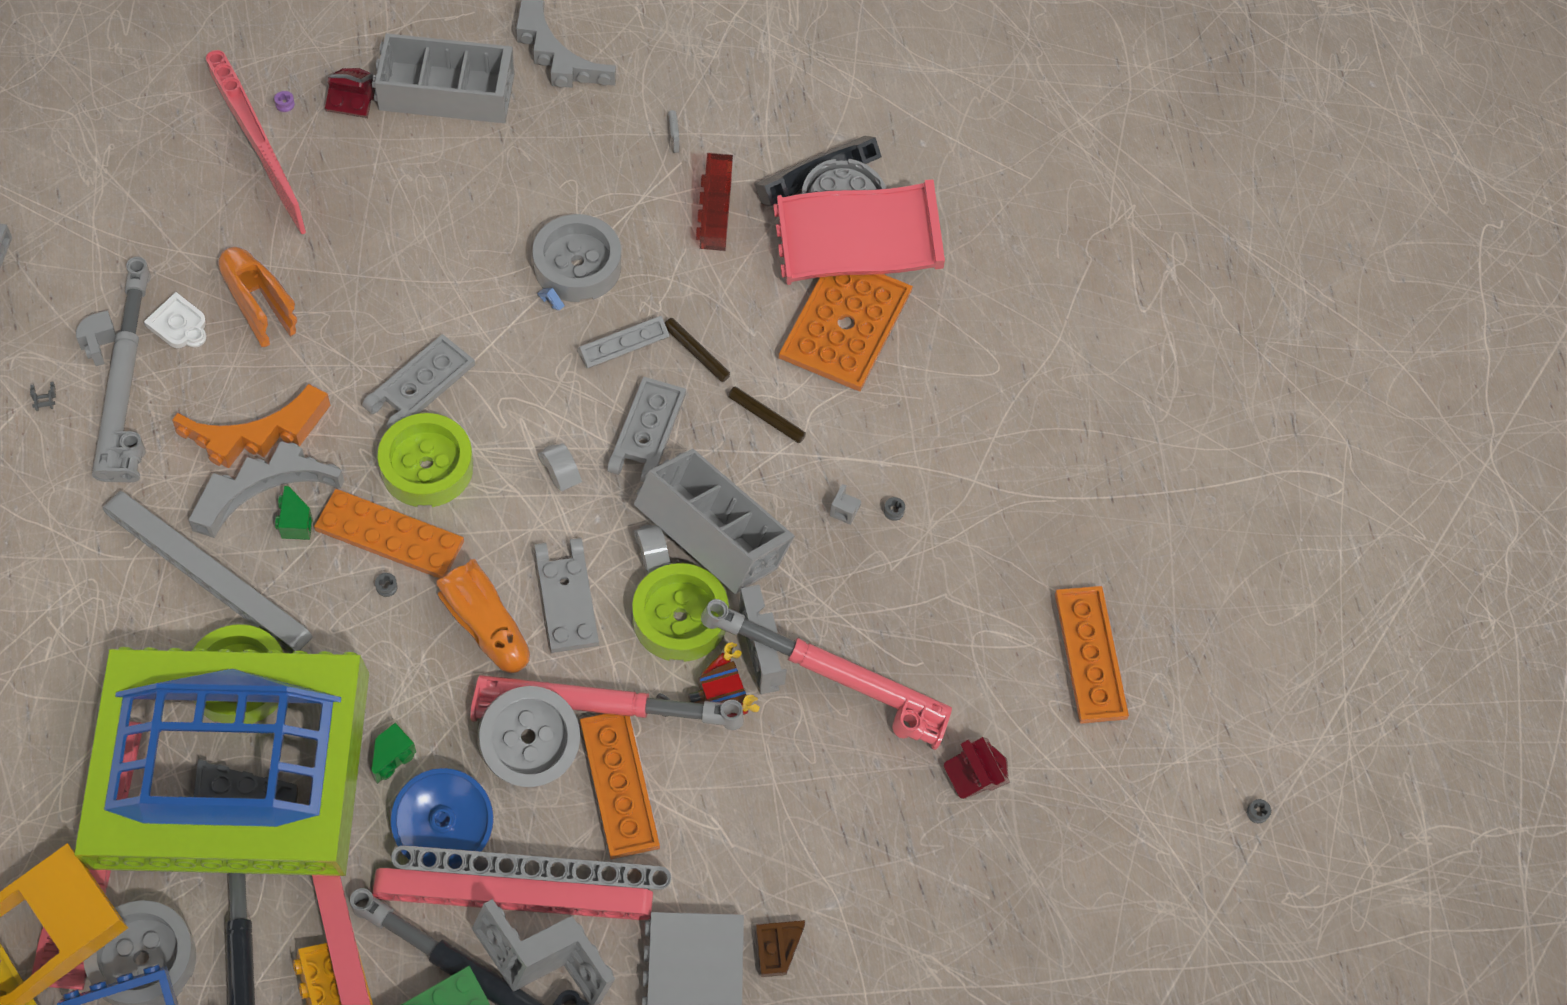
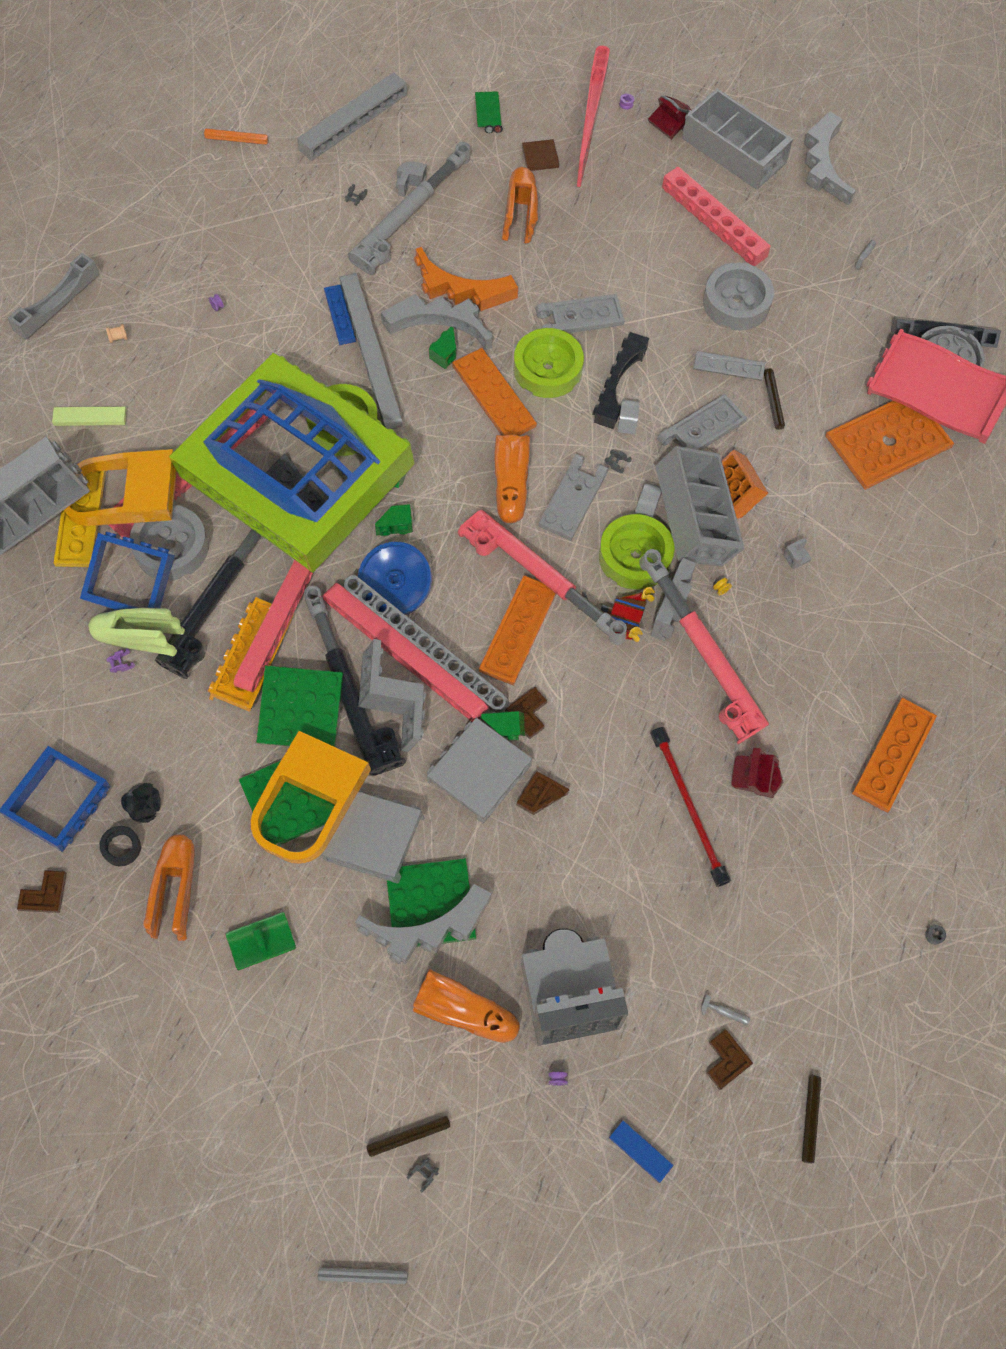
camera: 40 degrees right, 5 degrees up
white plate [144,292,206,348] -> none
dark grey bush [375,573,398,597] -> none
light grey brick [478,686,580,787] -> none
medium blue tile [538,288,565,310] -> none
clear red wedge [696,153,733,251] -> none
dark brown axle [729,386,806,443] -> none
dark grey bush [884,497,905,521] -> none
none -> blue tile [324,284,356,345]
none -> green piece [475,91,503,133]
none -> green slope [481,711,525,741]
none -> reddish brown tile [505,687,547,739]
none -> reddish brown tile [522,139,559,171]
none -> black arch [592,332,649,429]
none -> dark grey piece [604,450,632,473]
none -> red hose [650,727,731,887]
none -> coral brick [662,167,771,266]
none -> yellow bush [713,578,732,596]
none -> orange wedge [722,450,768,519]

